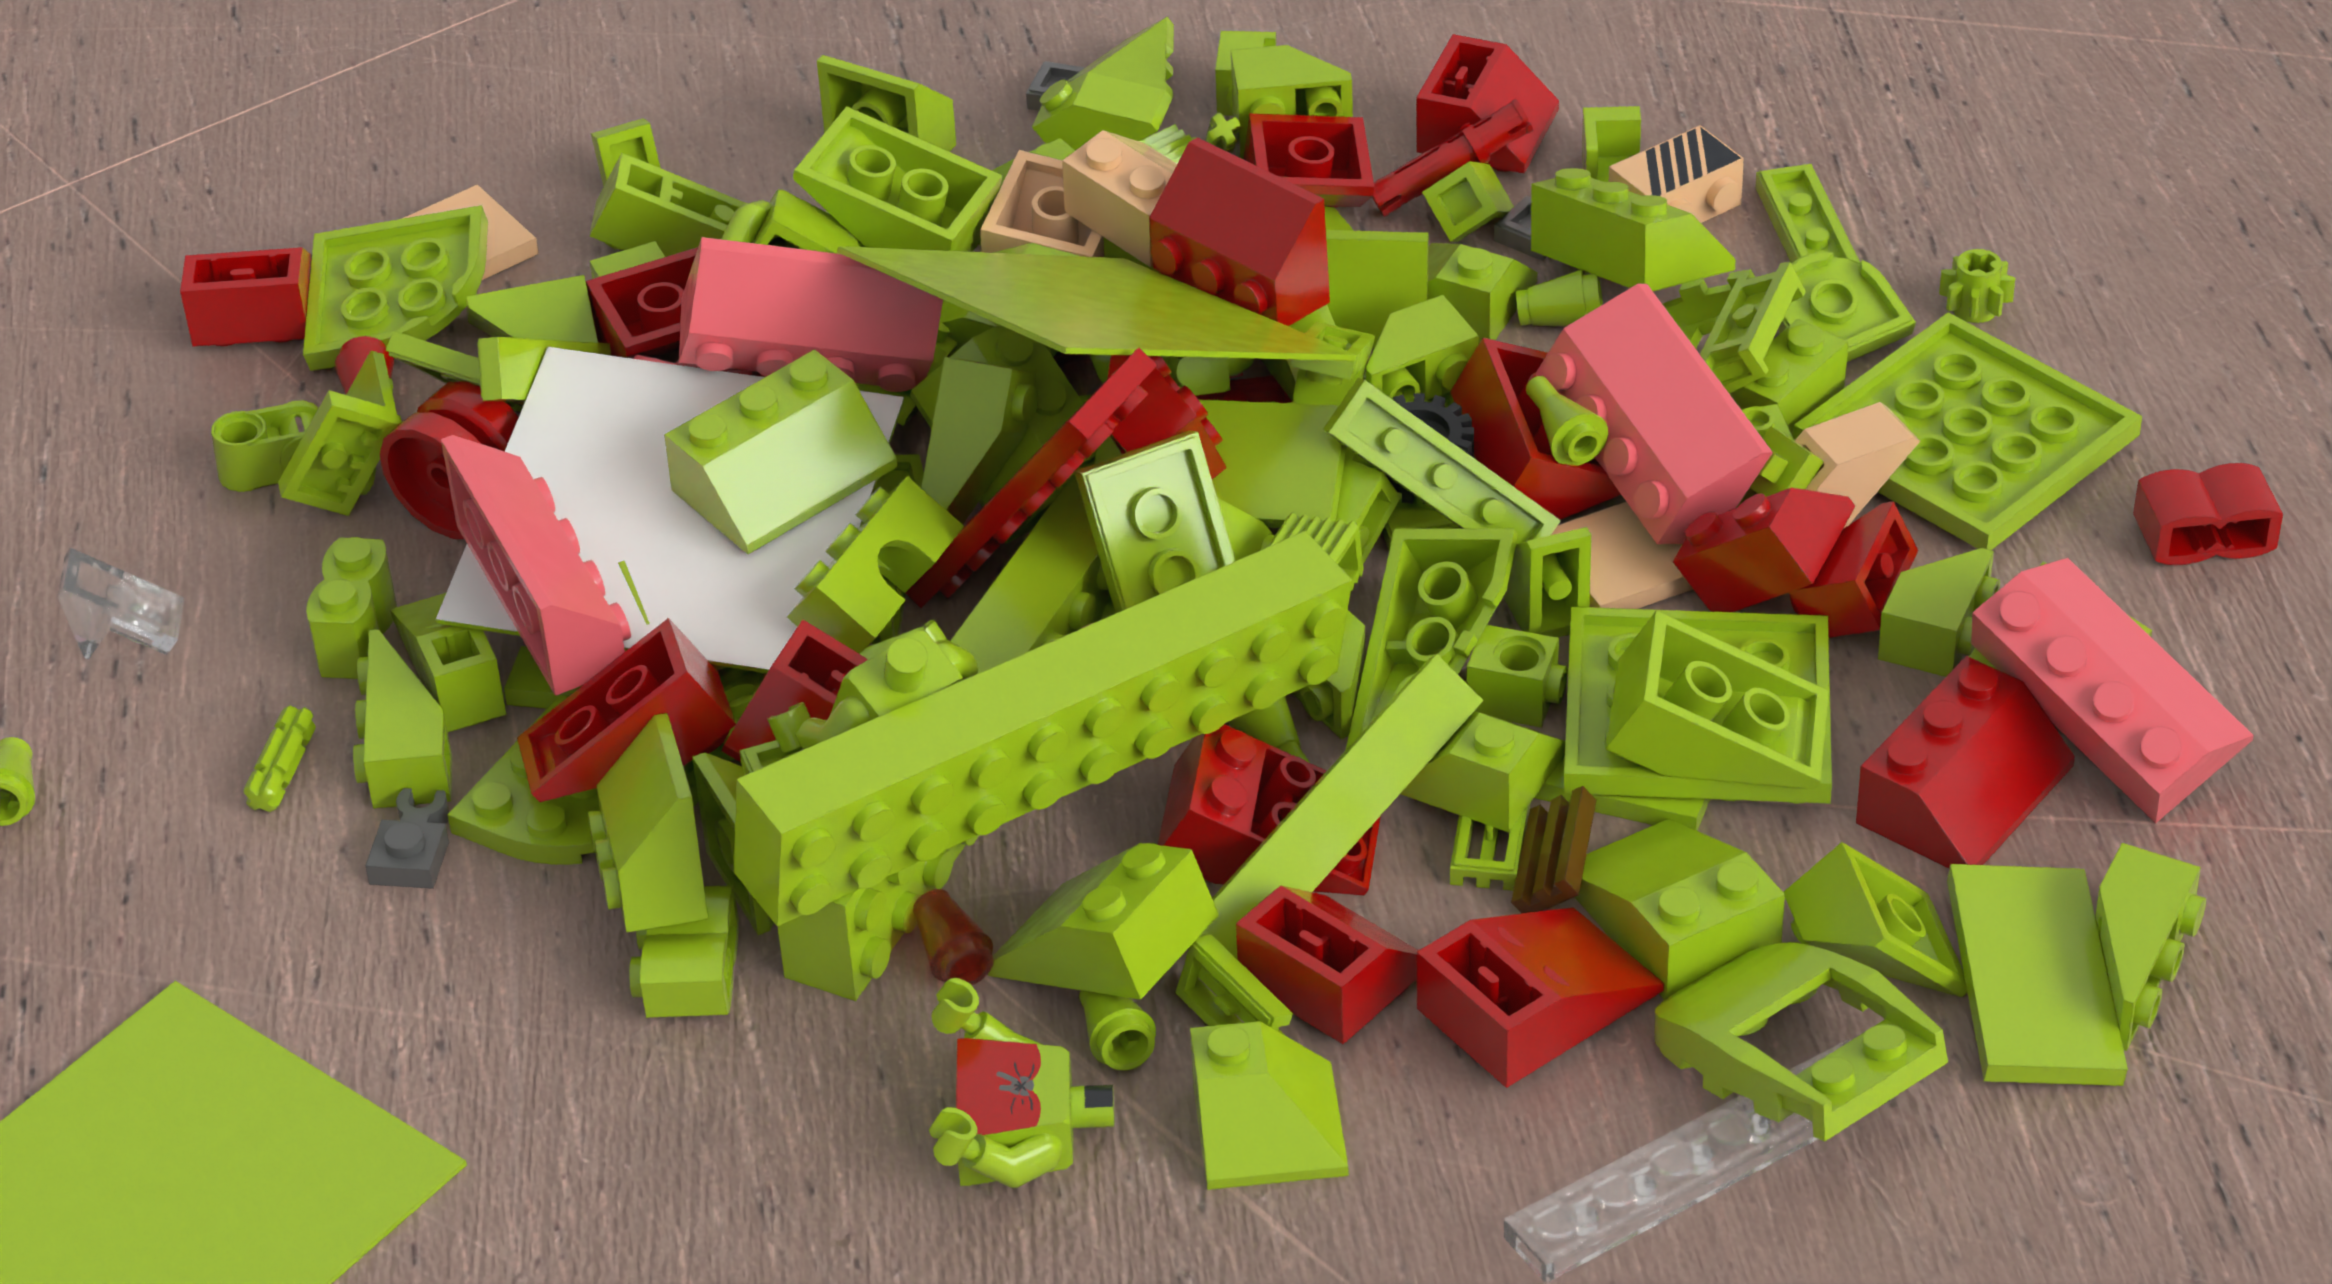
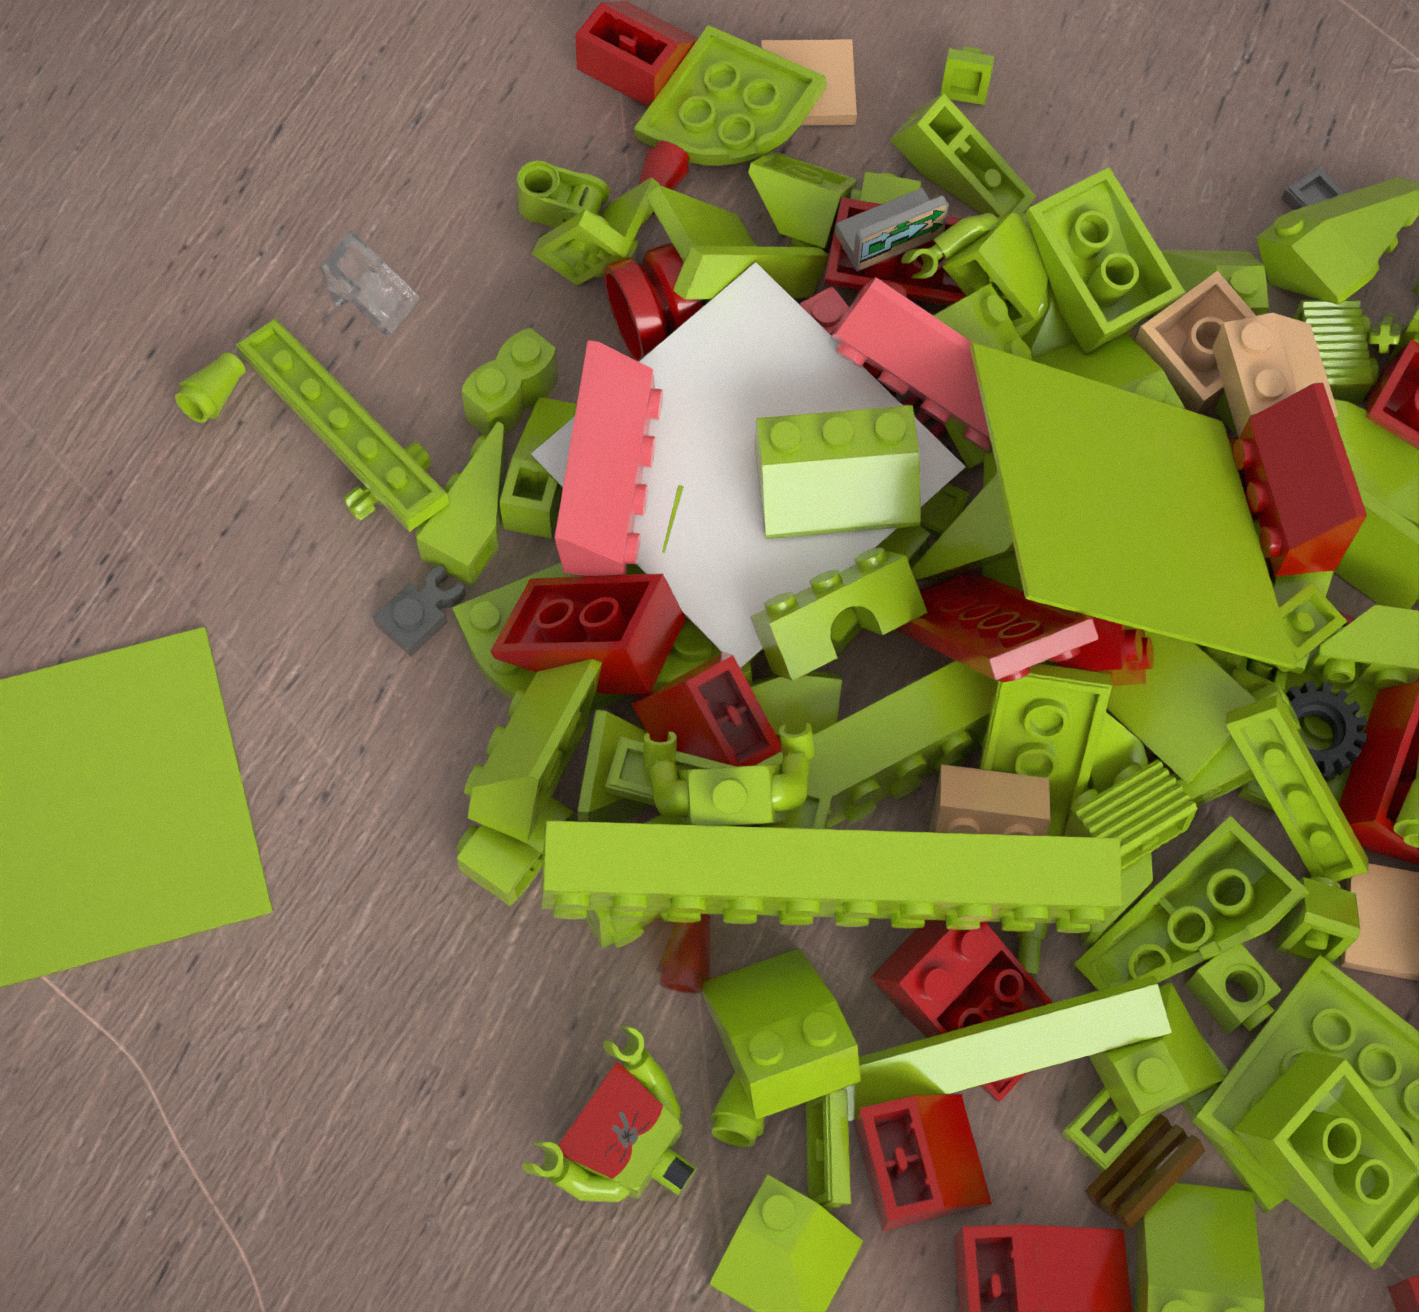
camera: 30 degrees right, 25 degrees up
lime slope [817,55,957,152] -> none
none -> lime tile [236,318,450,532]
none -> panel [835,188,949,272]

